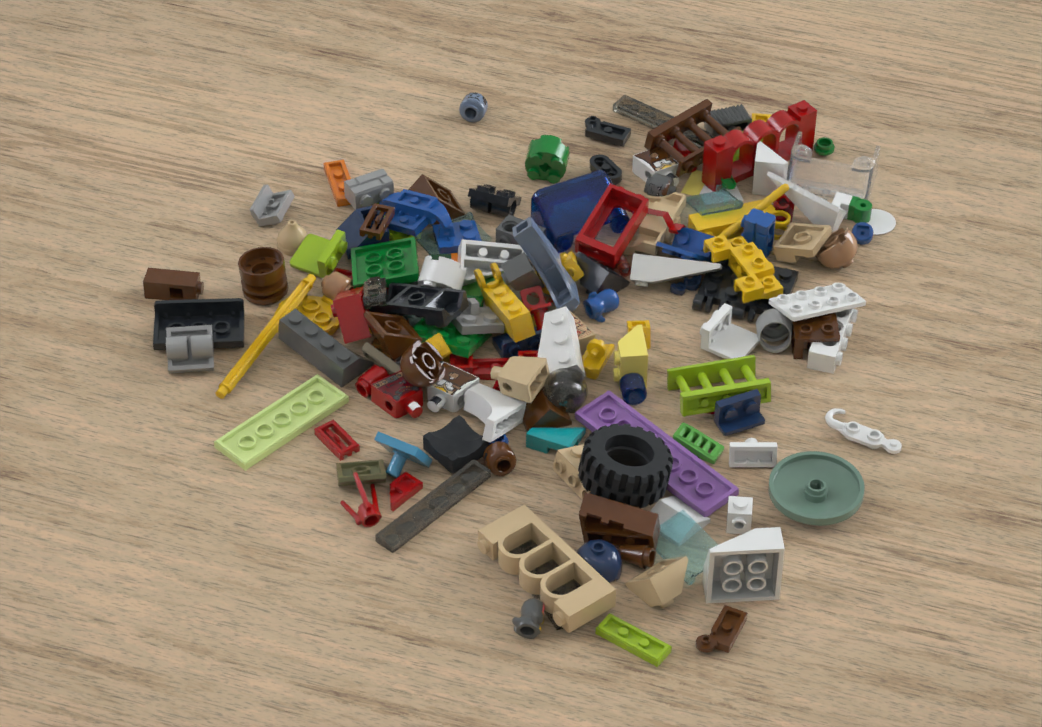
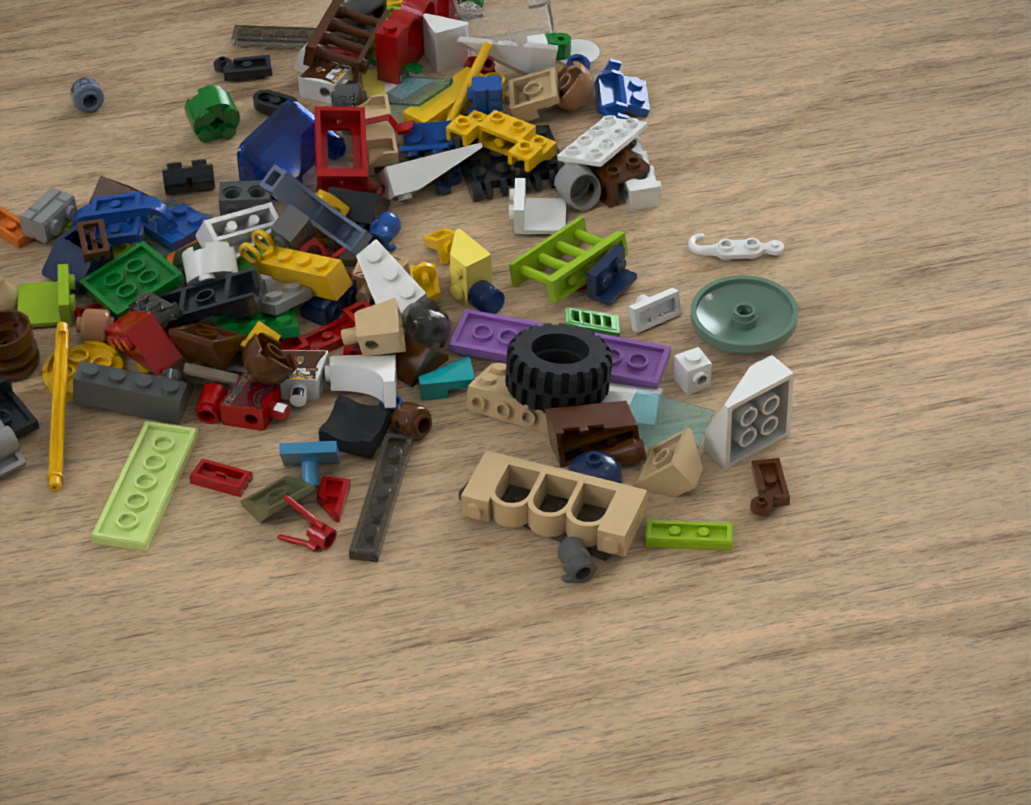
camera: 30 degrees left, 0 degrees up
none -> dark grey piece [162,368,186,382]
none -> blue plate [594,58,650,119]

